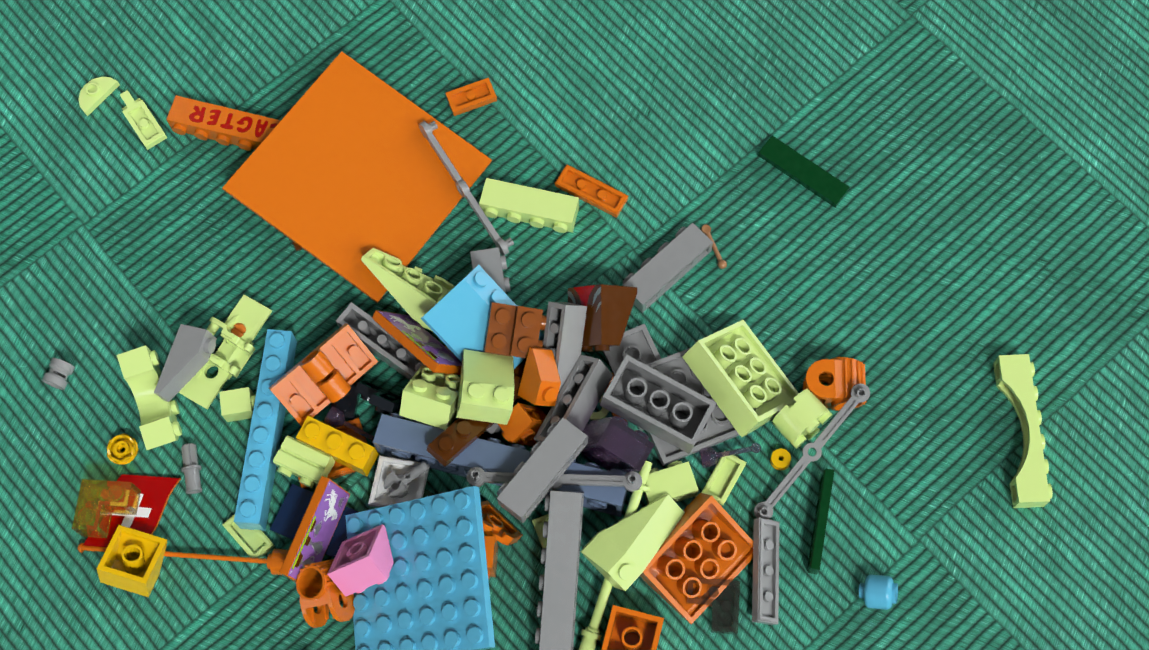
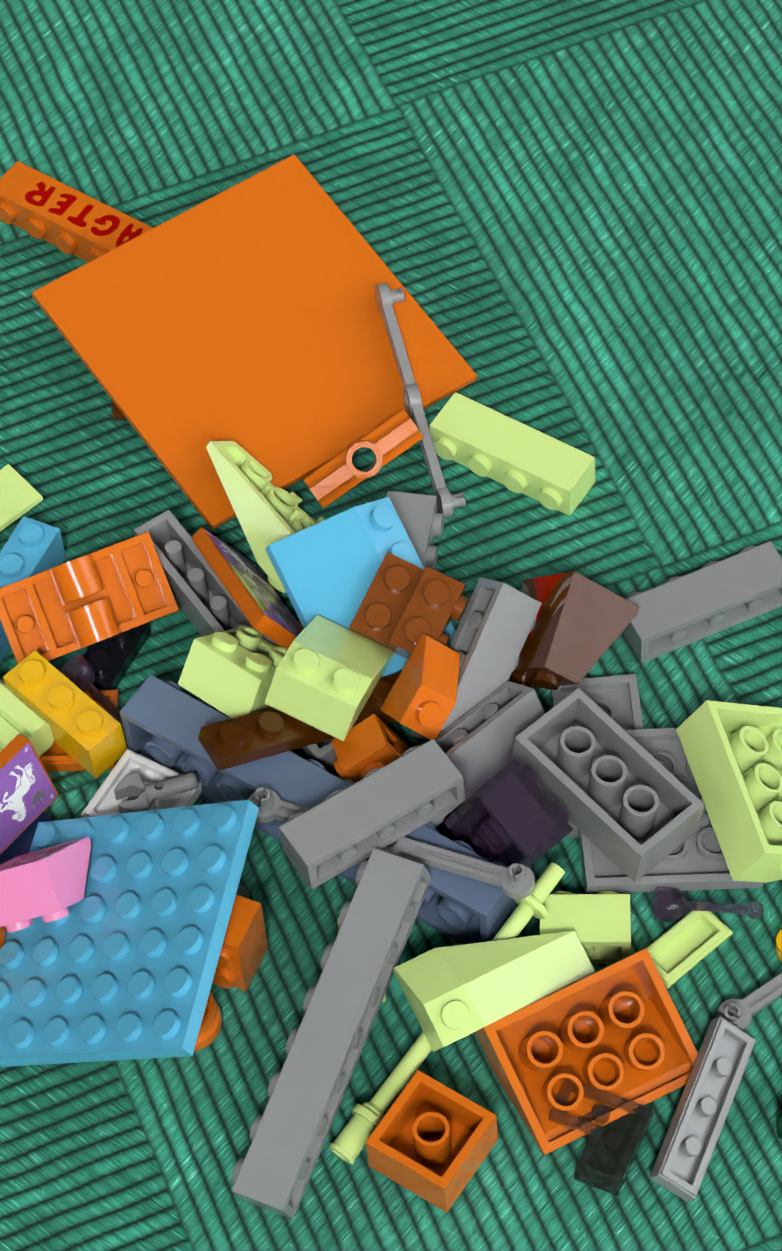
camera: 20 degrees right, 15 degrees down
black plate [354,380,402,415] -> none
orange plate [445,77,497,116] -> none
orange plate [481,500,523,546] -> none
orange tile [555,164,628,218] -> none
none -> orange piece [303,409,424,508]

